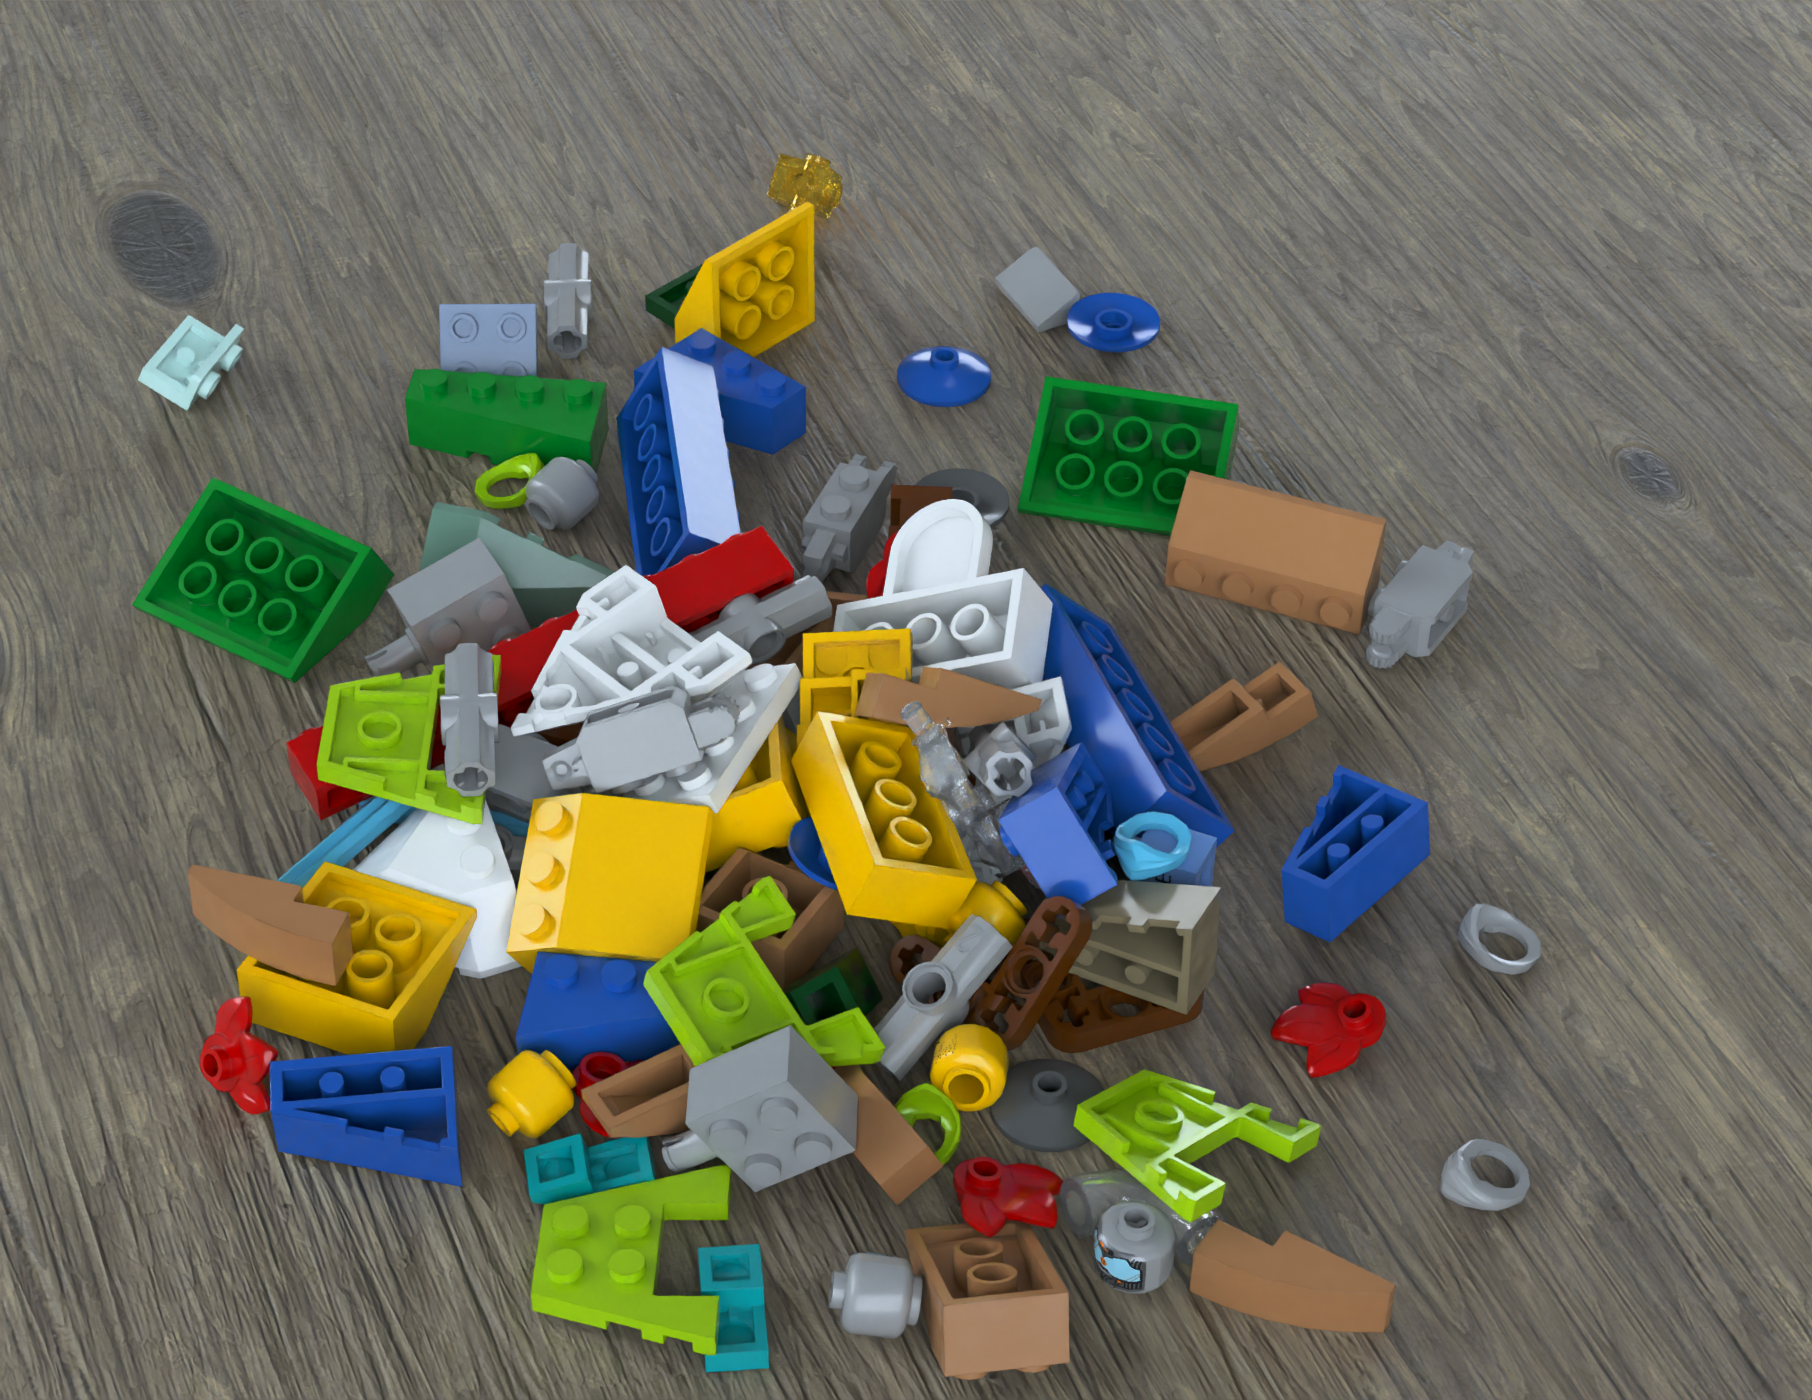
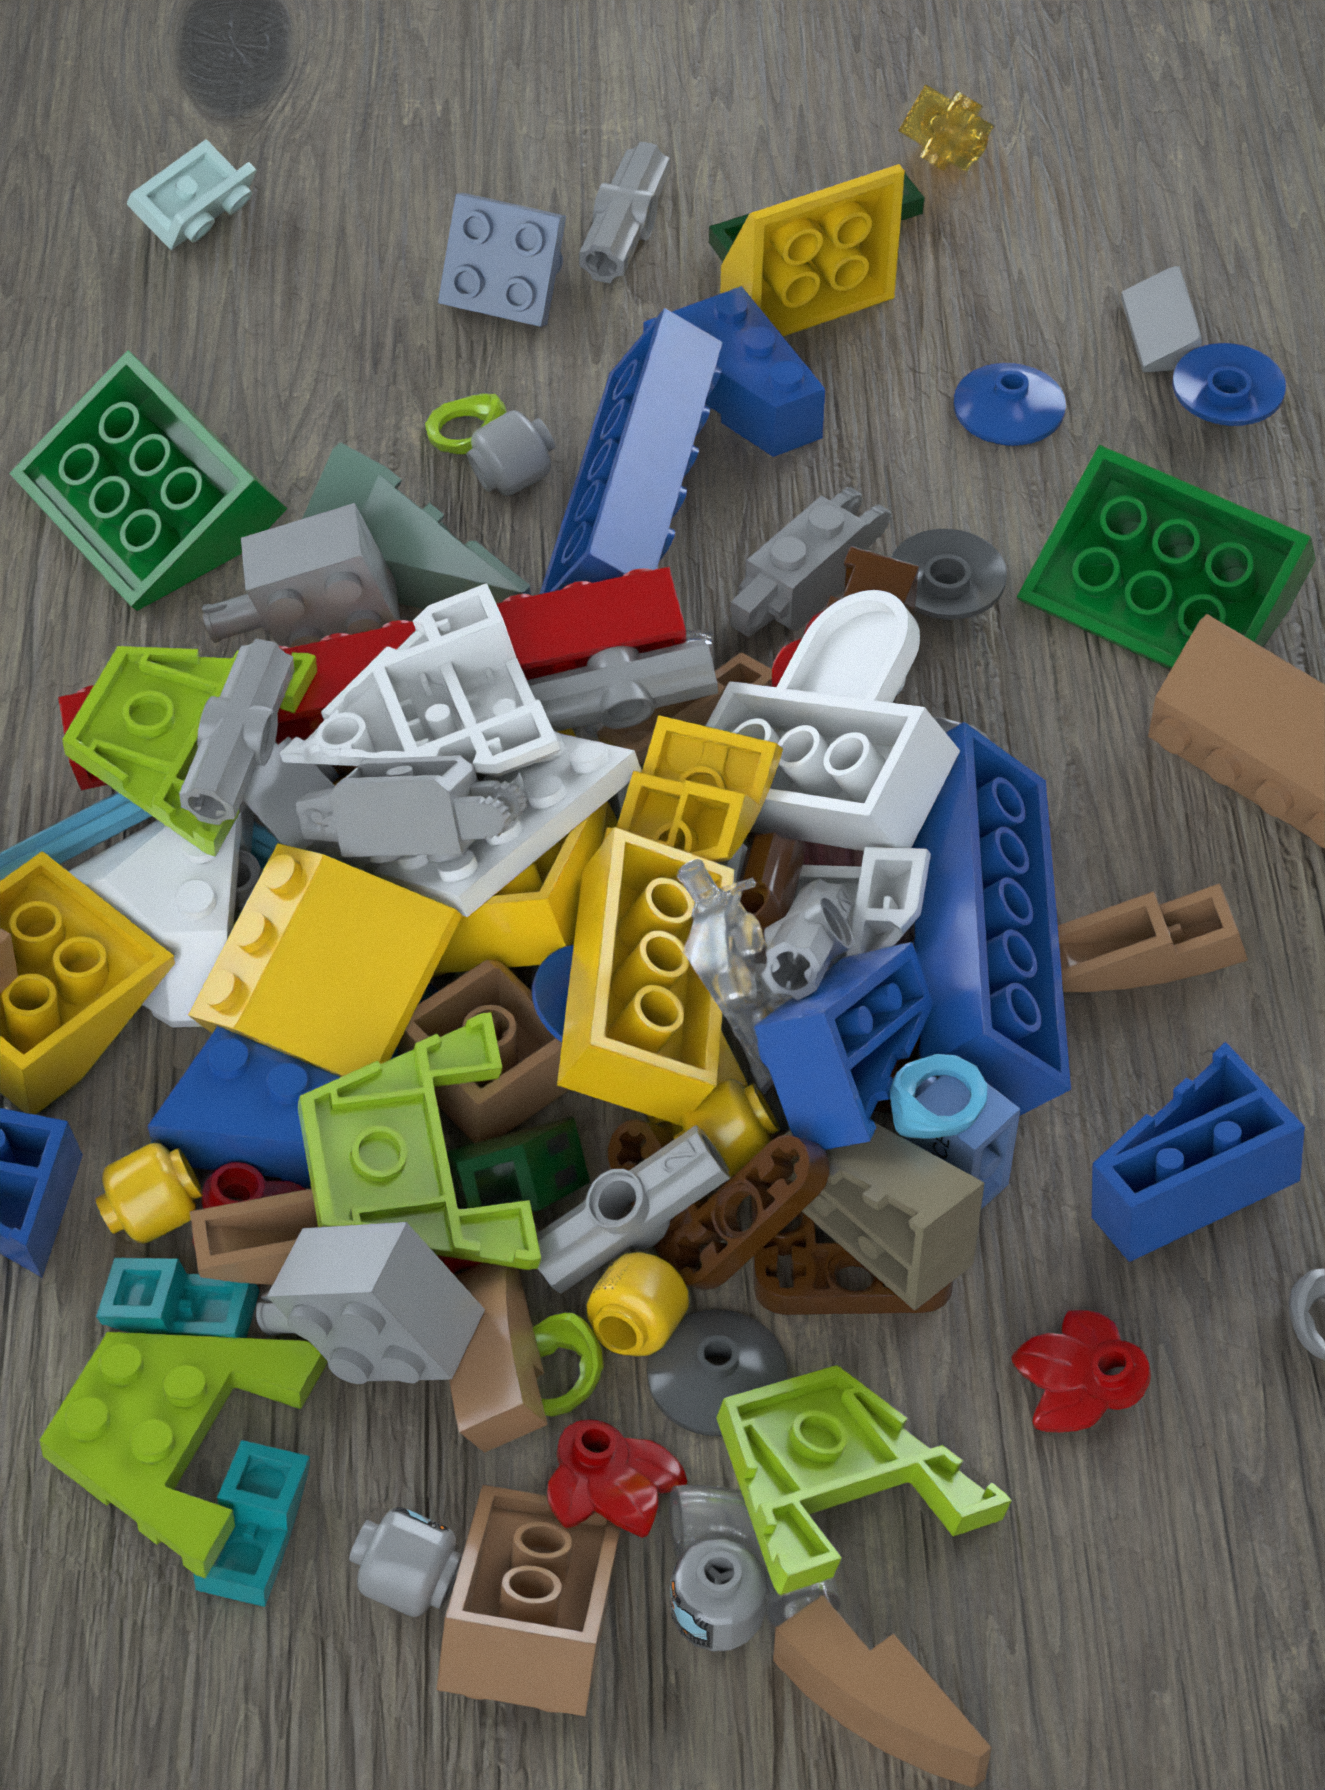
camera: 20 degrees right, 10 degrees up
green wedge [405,368,609,474] -> none
medium nougat slope [855,667,1042,728] -> none
light grey piece [1440,1139,1530,1211] -> none

